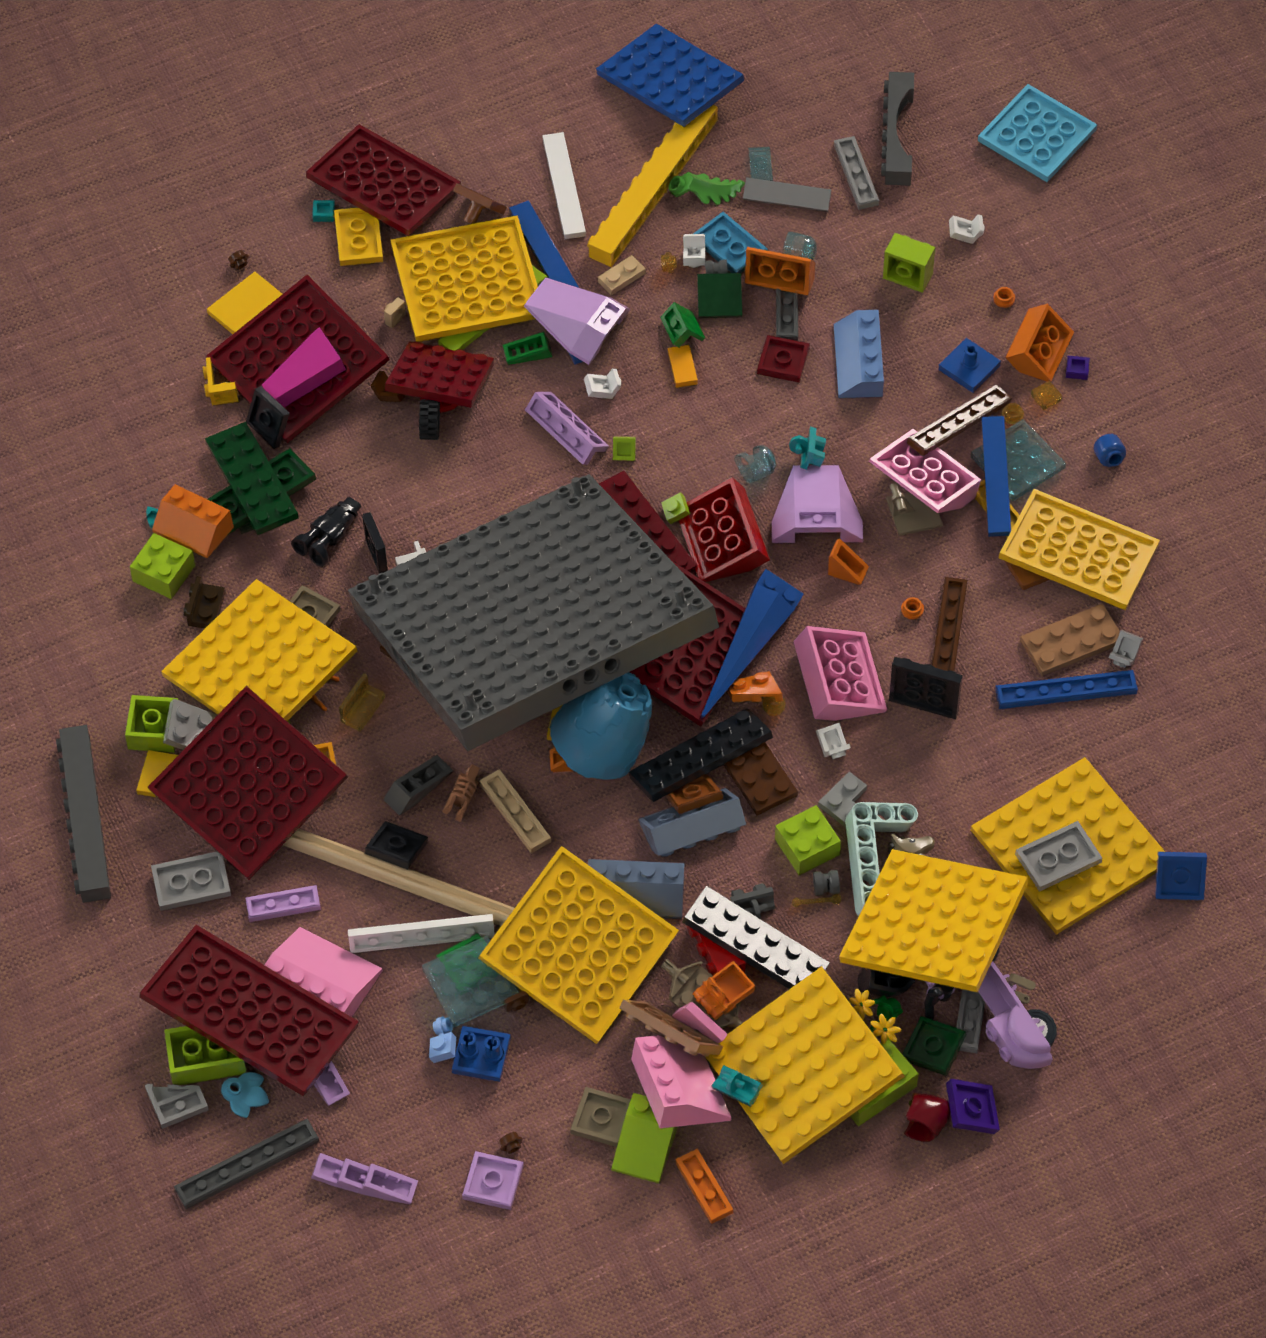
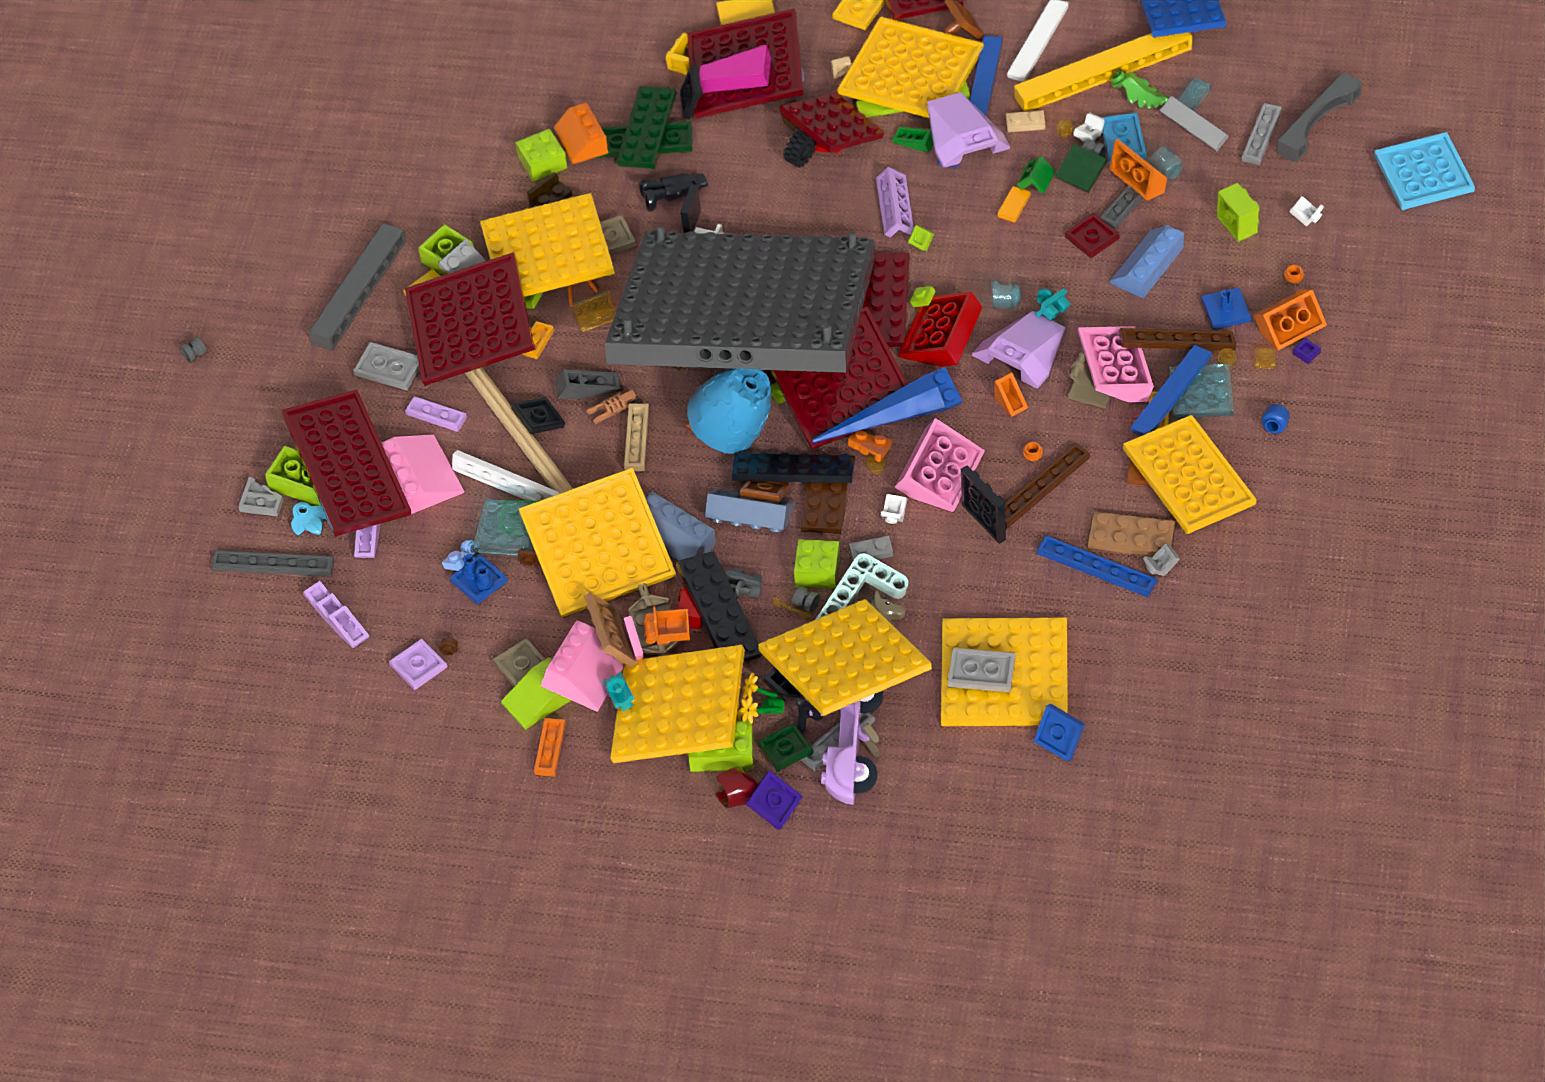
camera: 40 degrees right, 5 degrees down
white bracket [584,369,621,399] -> none

